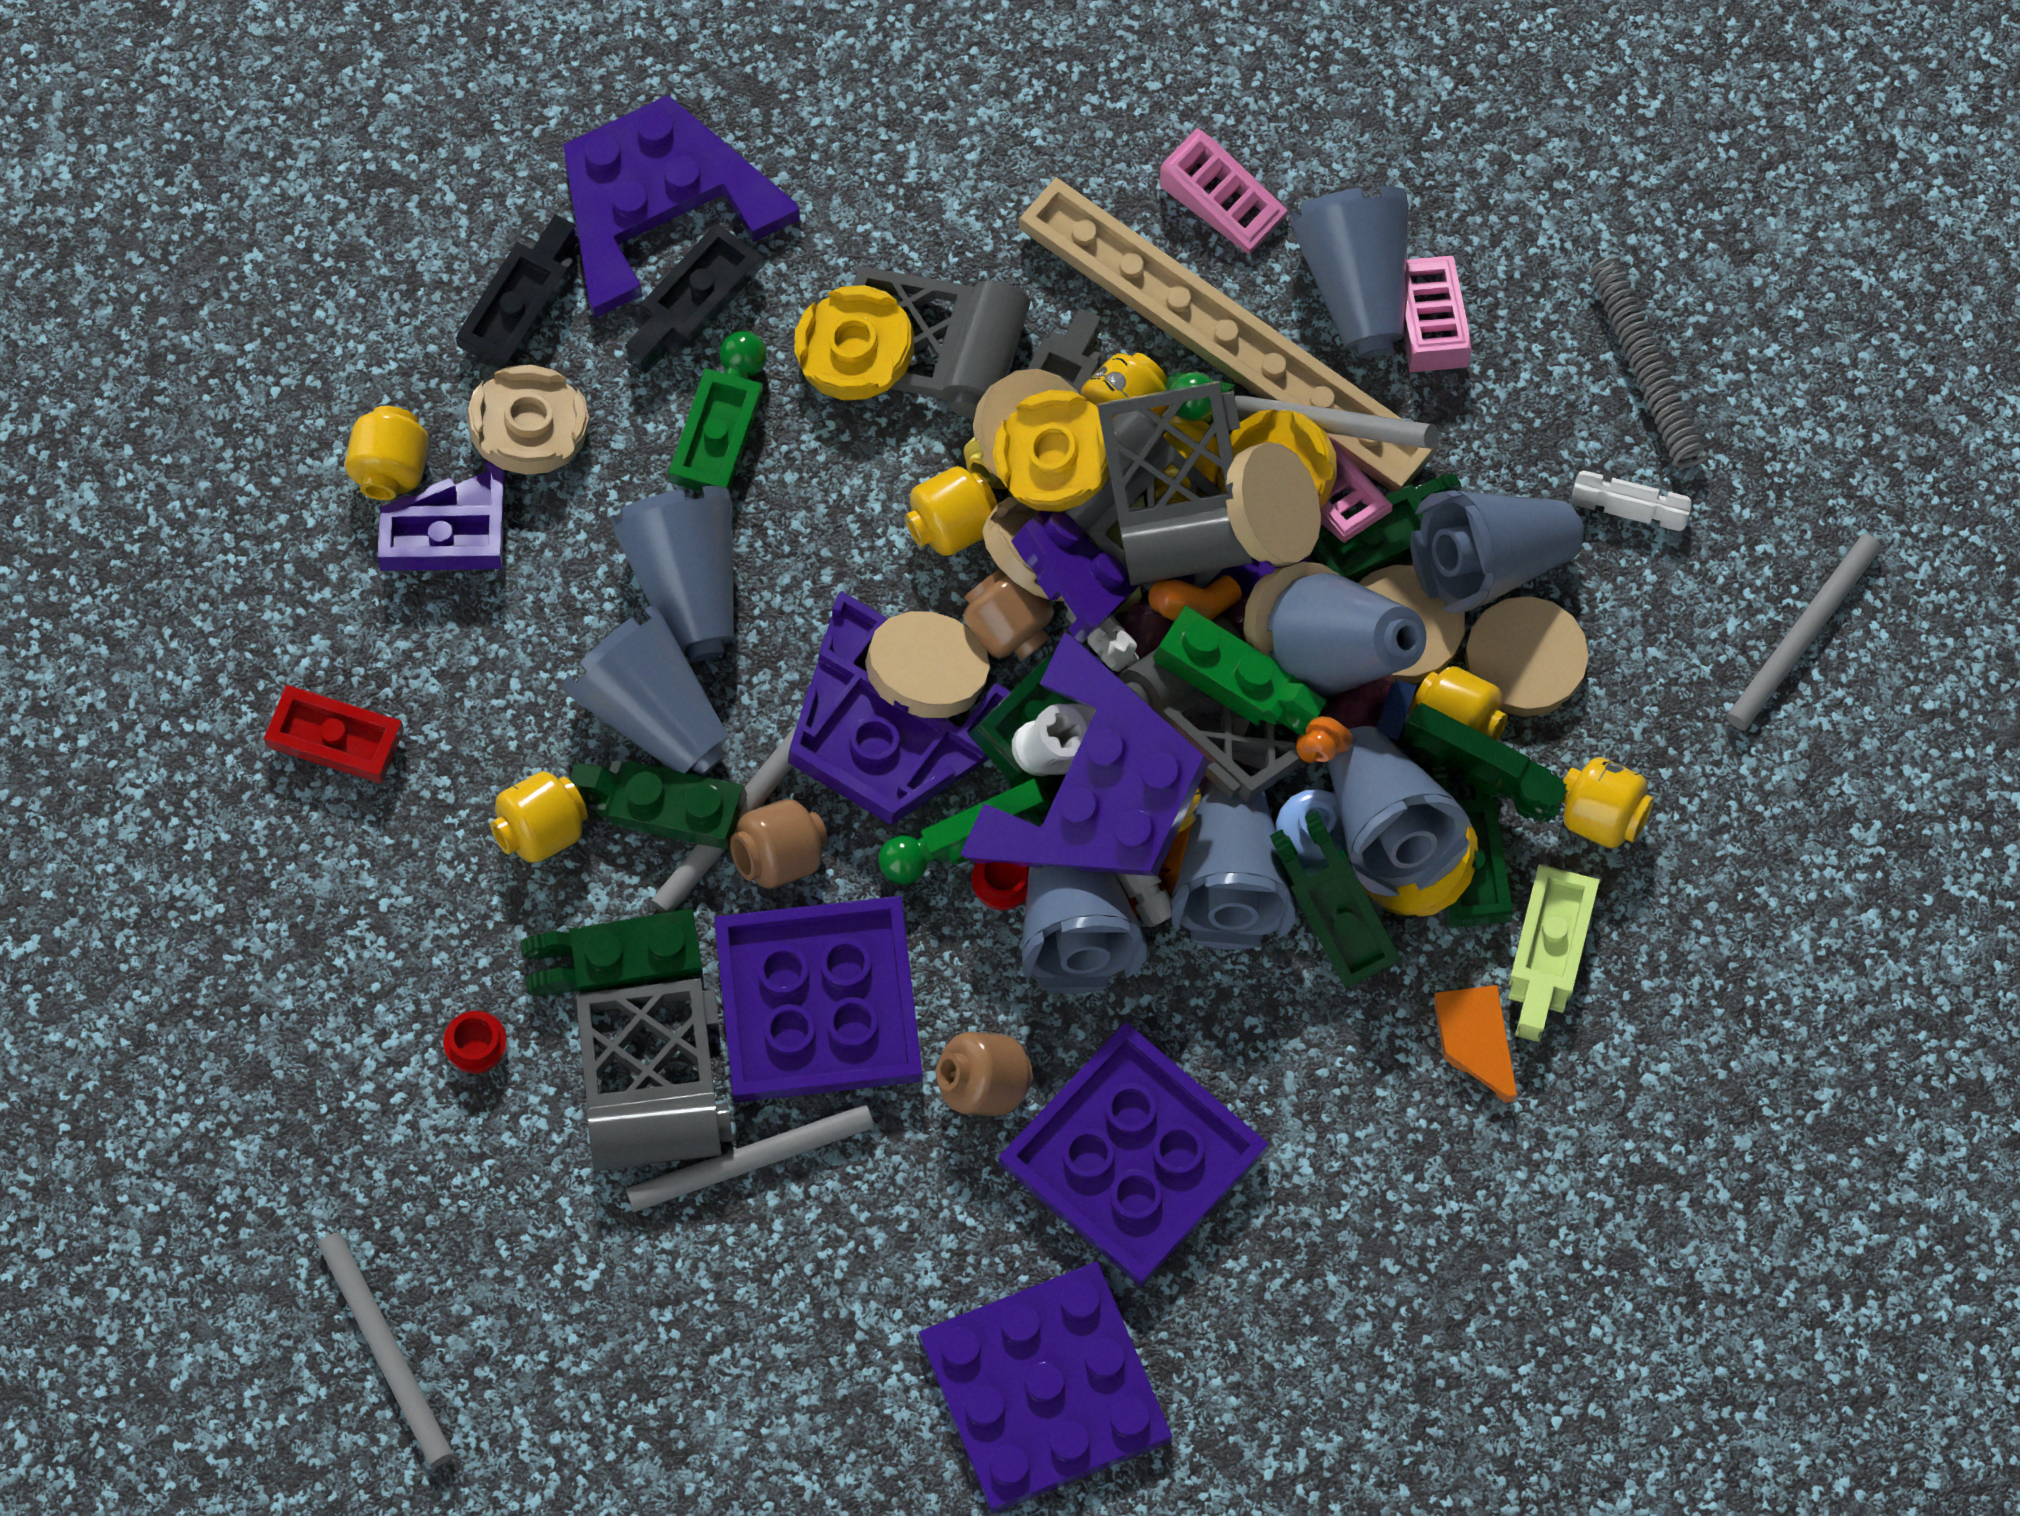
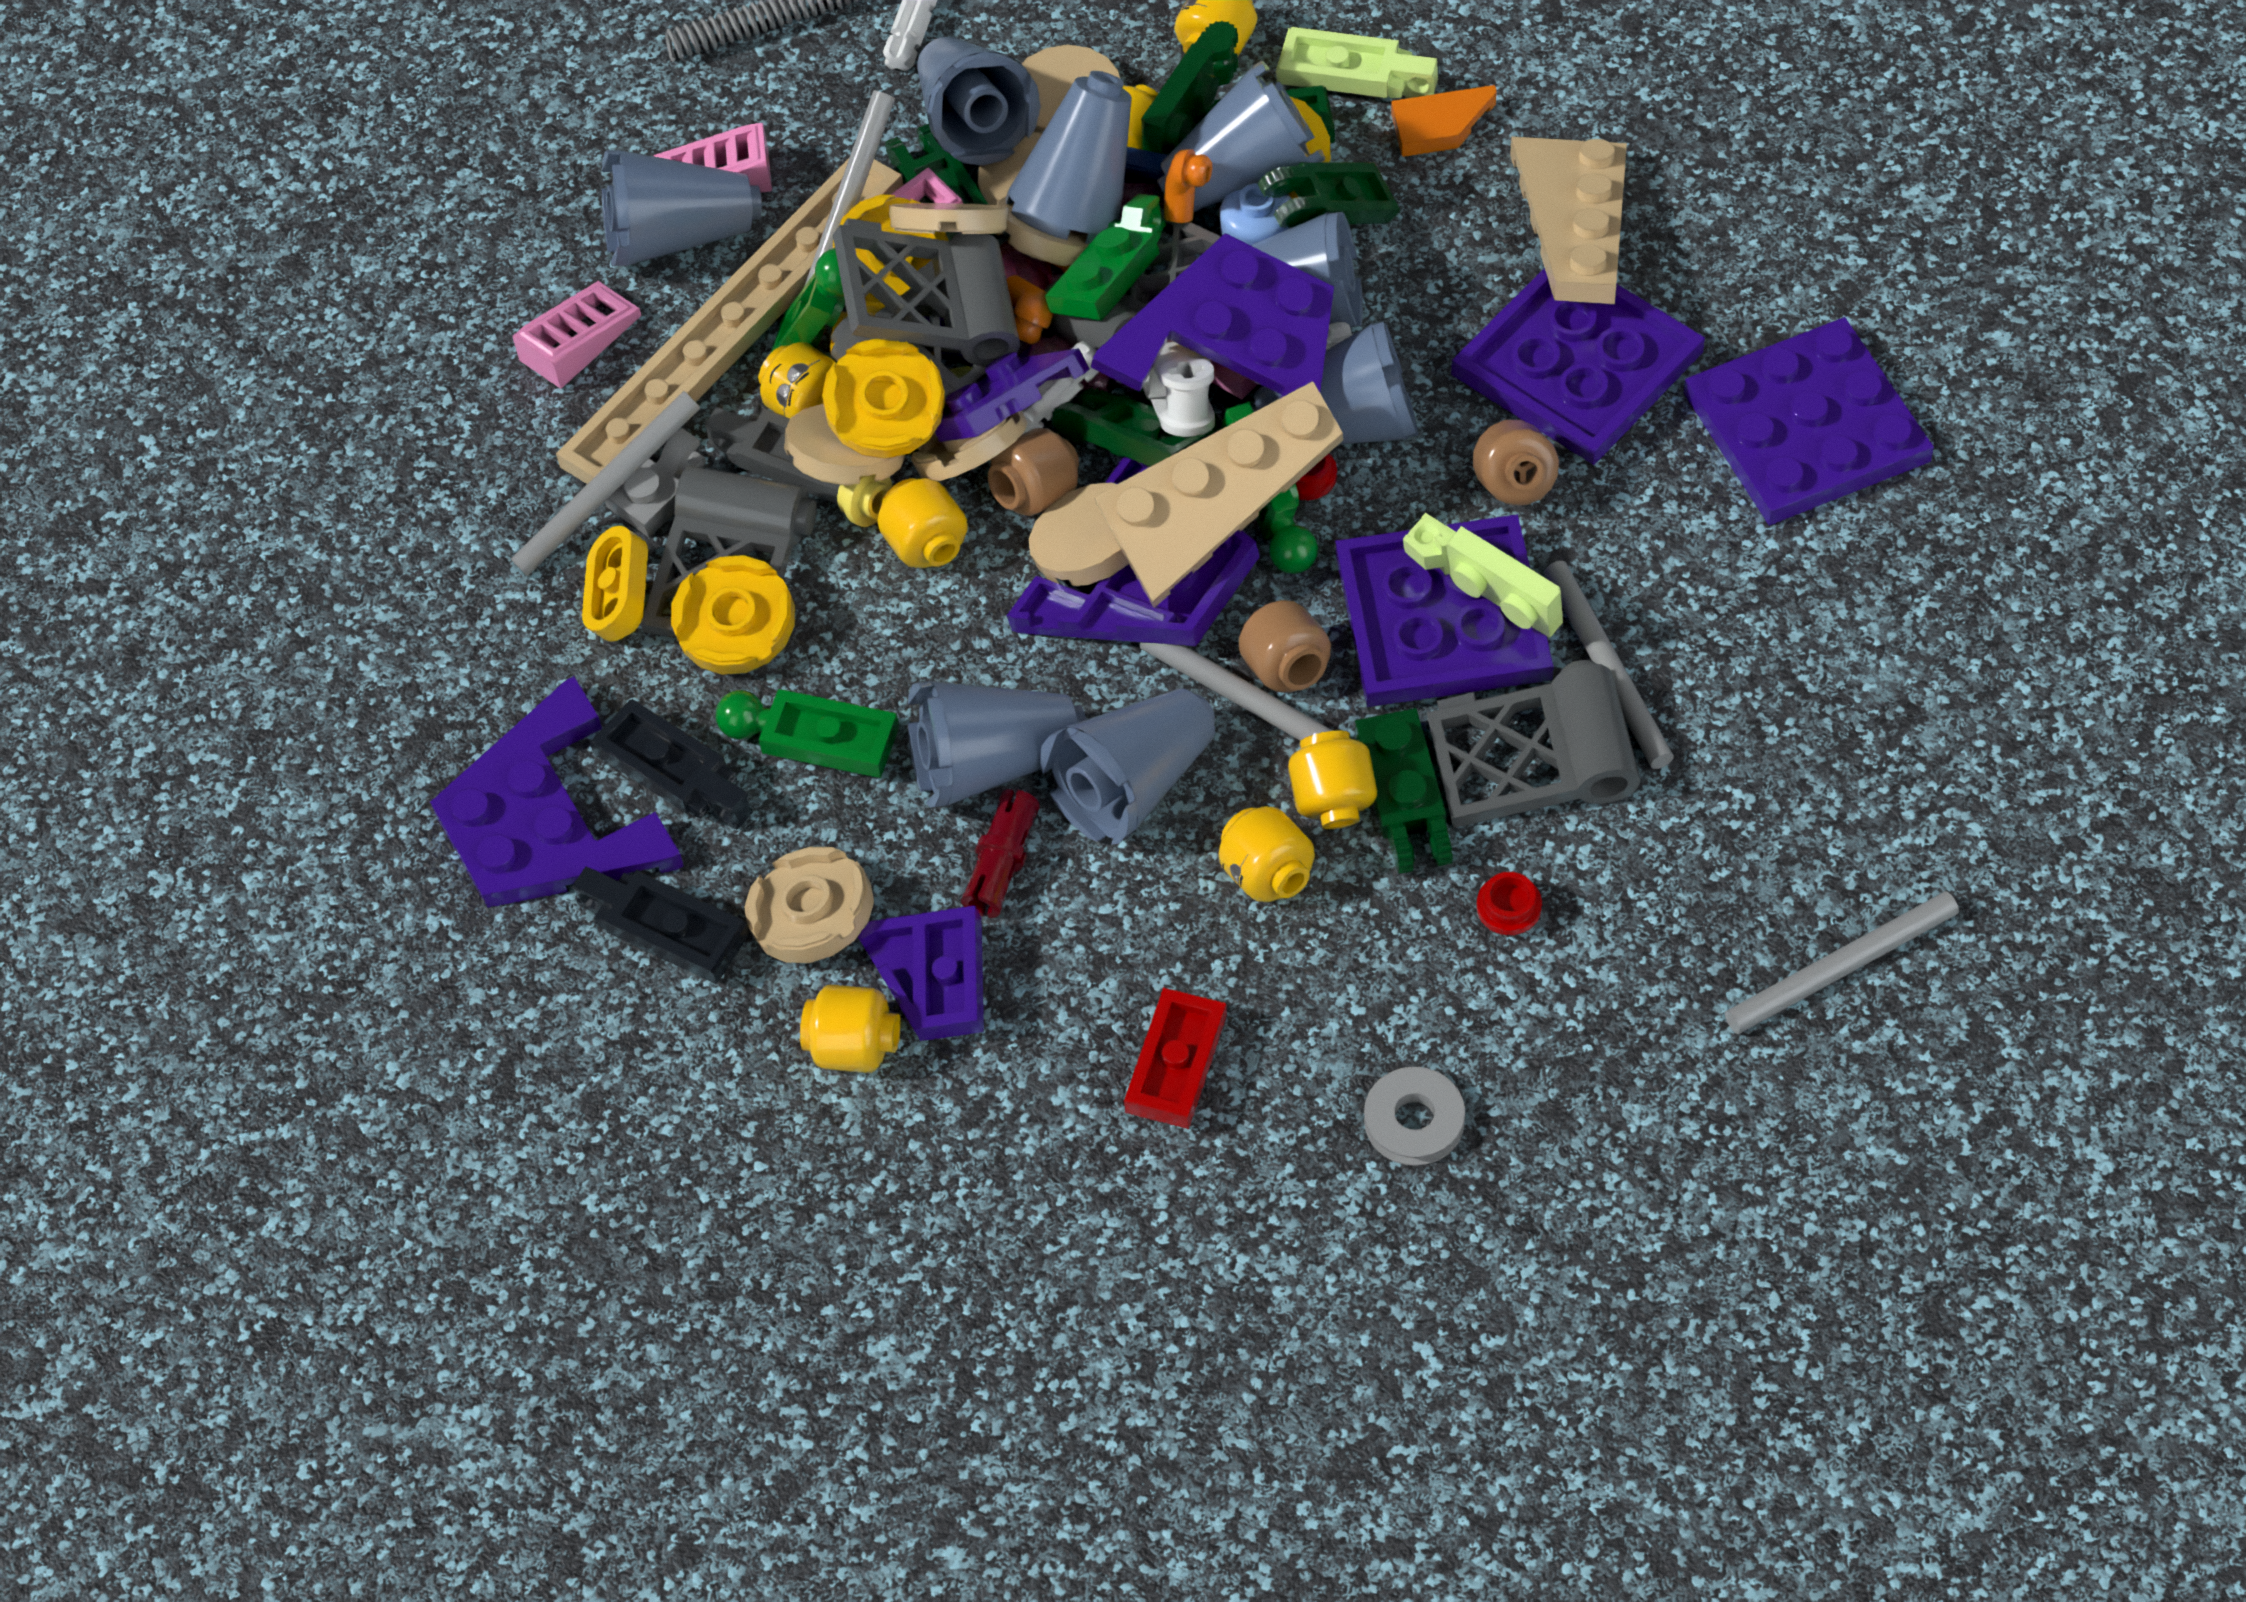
camera: 85 degrees left, 10 degrees down
dark green hinge [569,761,747,850] -> none
none -> light grey bar [511,391,700,576]
none -> yellow plate [582,526,648,642]
none -> light grey plate [605,428,706,538]
none -> dark red pin [961,789,1040,918]
none -> tan wing [1094,381,1343,608]
none -> yellow head [1288,730,1377,829]
none -> light grey piece [1364,1067,1465,1166]
none -> yellowish green hinge [1403,513,1563,638]
none -> tan wing [1510,136,1627,304]

